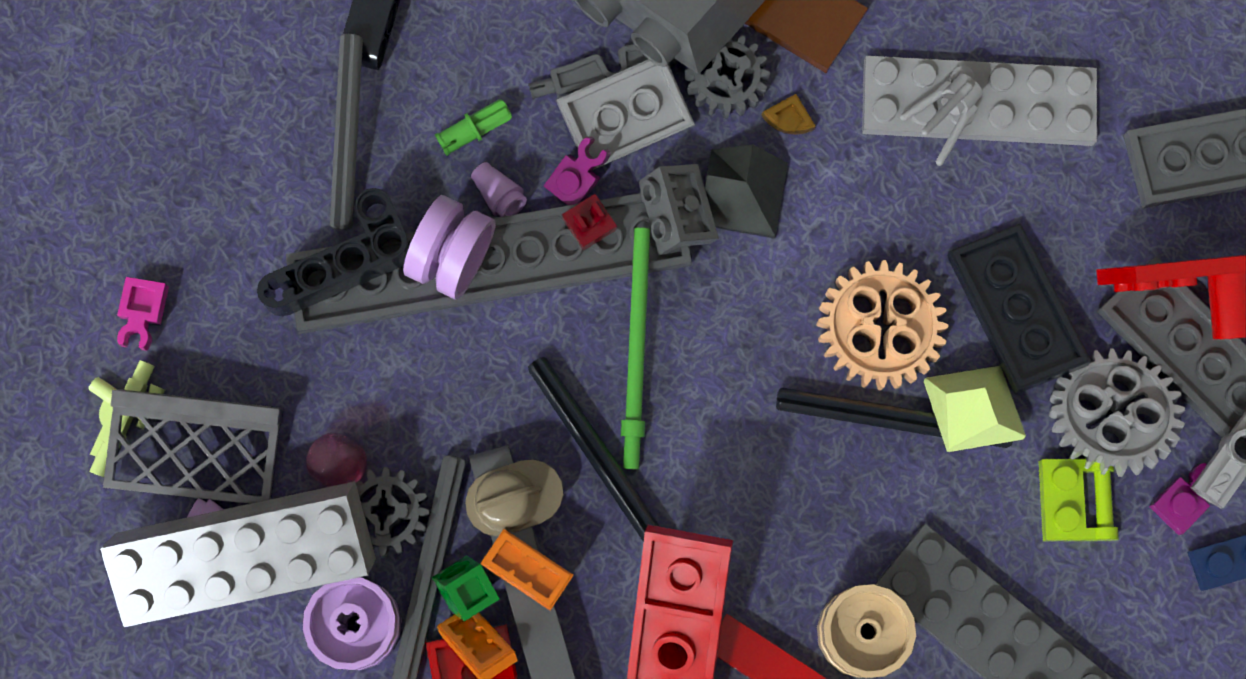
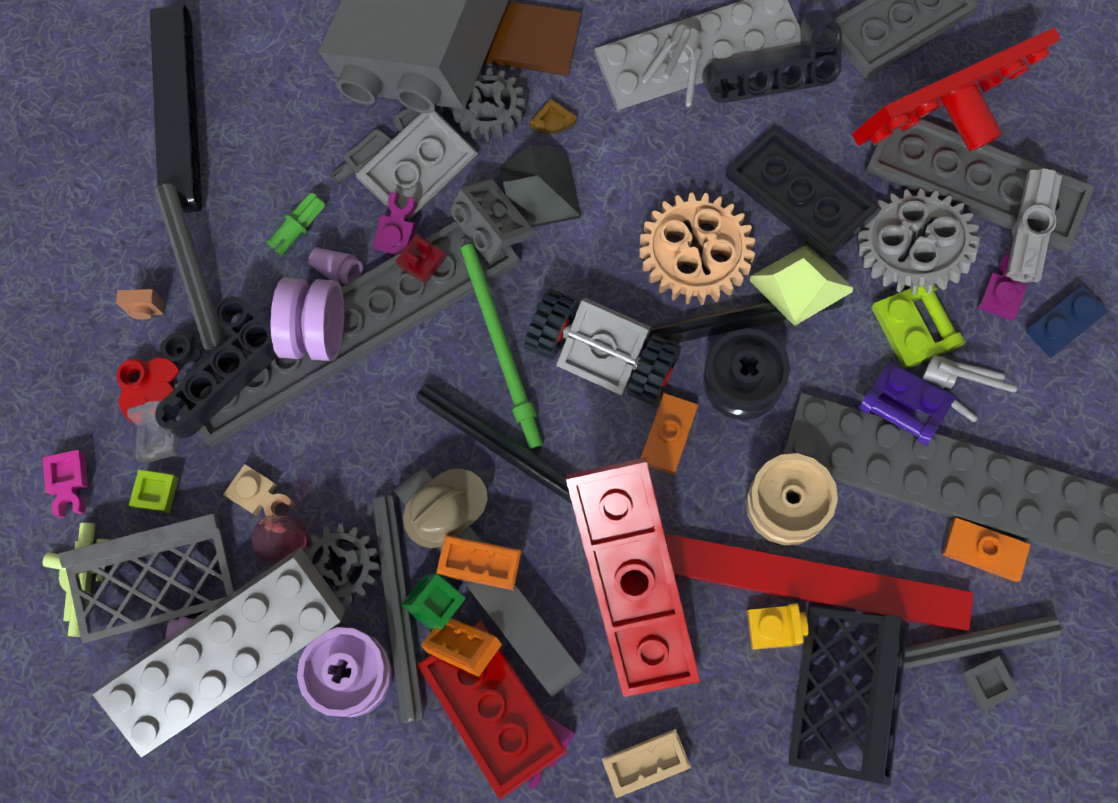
camera: 10 degrees left, 5 degrees down
none -> nougat plate [116,289,165,320]
none -> red plate [116,357,180,425]
none -> clear bracket [127,401,179,464]
none -> lime plate [129,469,179,514]
none -> black plate [160,331,201,370]
none -> tan plate [223,464,294,524]
none -> plate [524,288,682,407]
none -> orange plate [641,393,698,475]
none -> black beam [702,10,842,103]
none -> black wheel [703,328,790,421]
none -> dark purple plate [859,362,956,446]
none -> light grey plant [922,354,1018,422]

